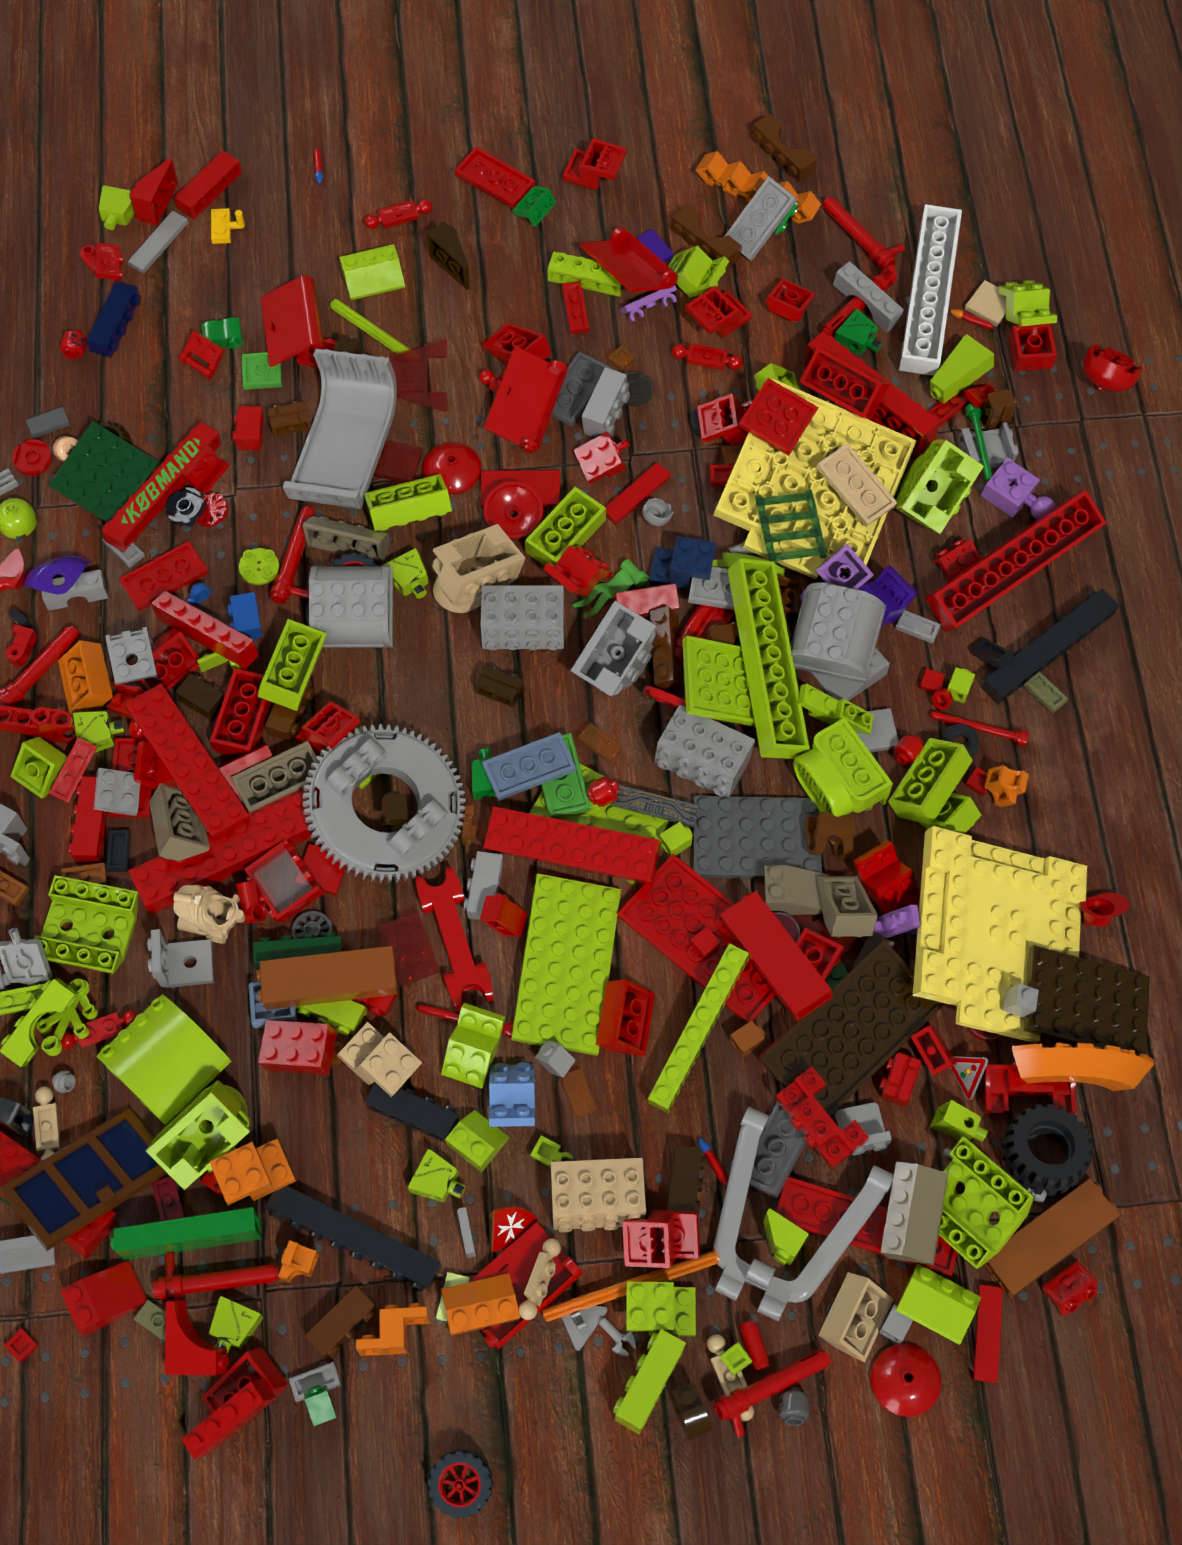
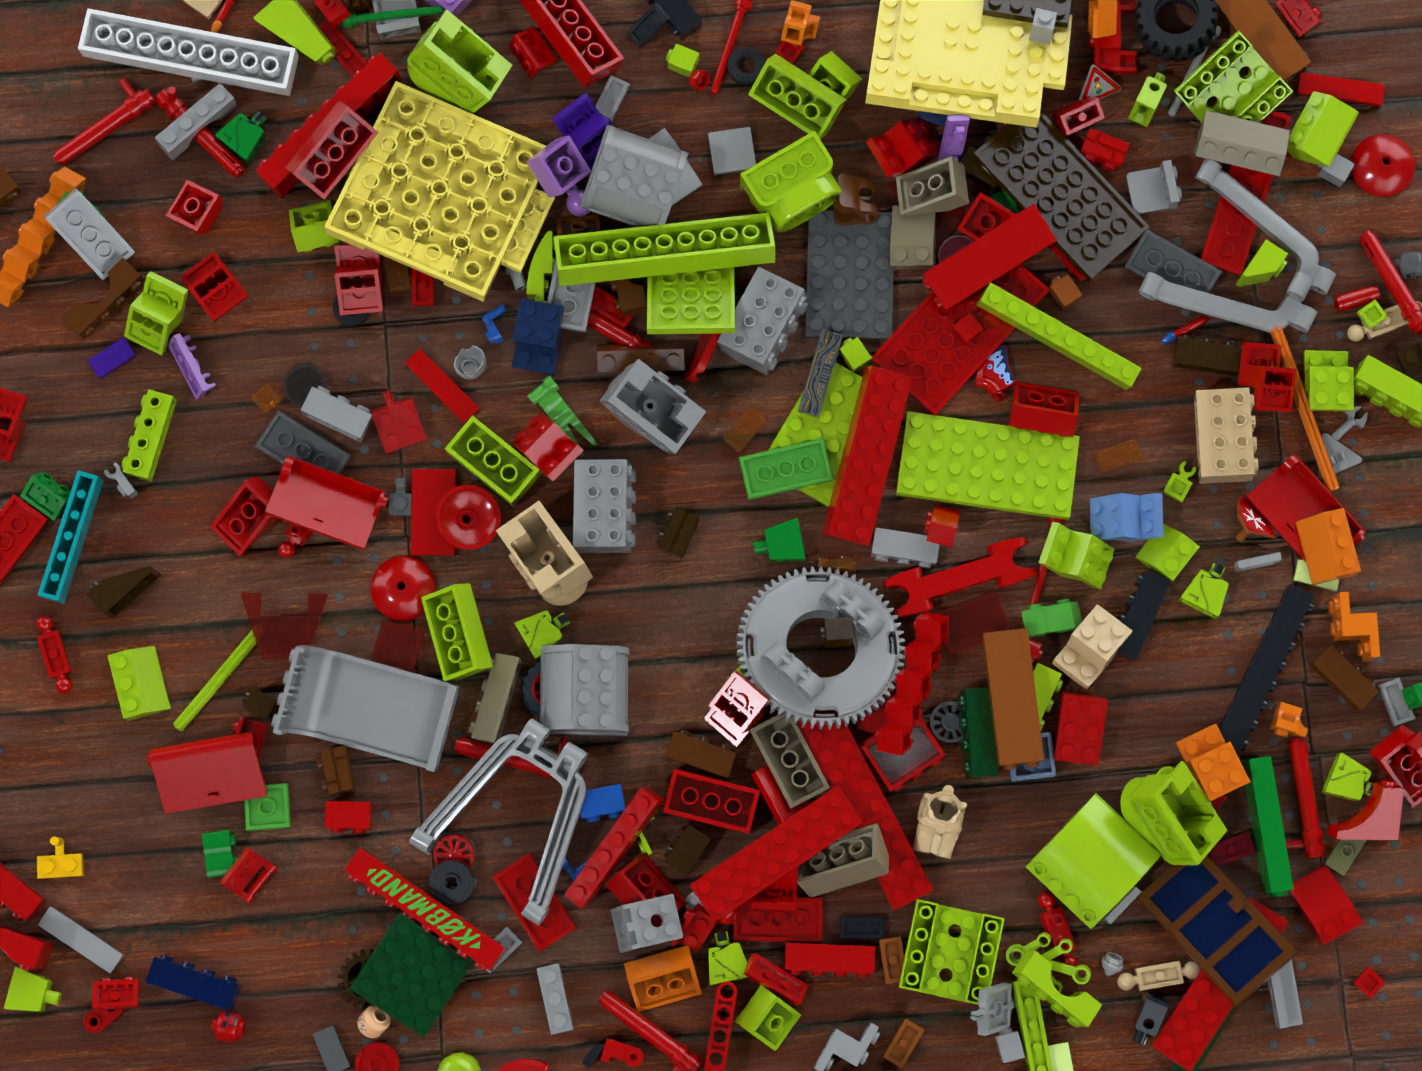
camera: 85 degrees left, 15 degrees up
dark purple piece [22,554,93,594] -> none
light grey plate [94,768,140,816] -> none
light grey bracket [148,929,214,988] -> none
red bracket [182,446,229,493] -> none
red piece [236,880,267,924] -> none
lime plate [239,548,279,585] -> none
lime brick [258,619,327,711] -> none
sand blue plate [482,732,576,801] -> none
tan plate [519,1239,561,1320] -> none
light grey brick [535,1040,575,1078] -> none
red plate [562,282,589,335] -> none
red door [580,227,678,292] -> none
red head [587,776,620,807] -> none
brick [614,583,679,617] -> none
red plate [672,343,743,371] -> none
red plate [738,378,819,456] -> none
clear green bar [755,489,827,564] -> none
red bracket [775,1067,869,1170] -> none
lime slope [798,683,874,734] -> none
tan plate [816,443,898,527] -> none
tan slope [819,1272,894,1362] -> none
red head [893,735,924,766] -> none
red tile [920,668,946,693] -> none
none -> teal brick [38,470,104,604]
none -> light grey plate [104,463,139,499]
none -> dark grey plate [389,478,412,516]
none -> light grey piece [409,718,588,926]
none -> blue plate [482,304,507,345]
none -> red brick [875,612,949,756]
none -> red arm [975,345,1017,402]
none -> bright green brick [1021,599,1082,637]
none -> light grey tile [1103,886,1141,924]

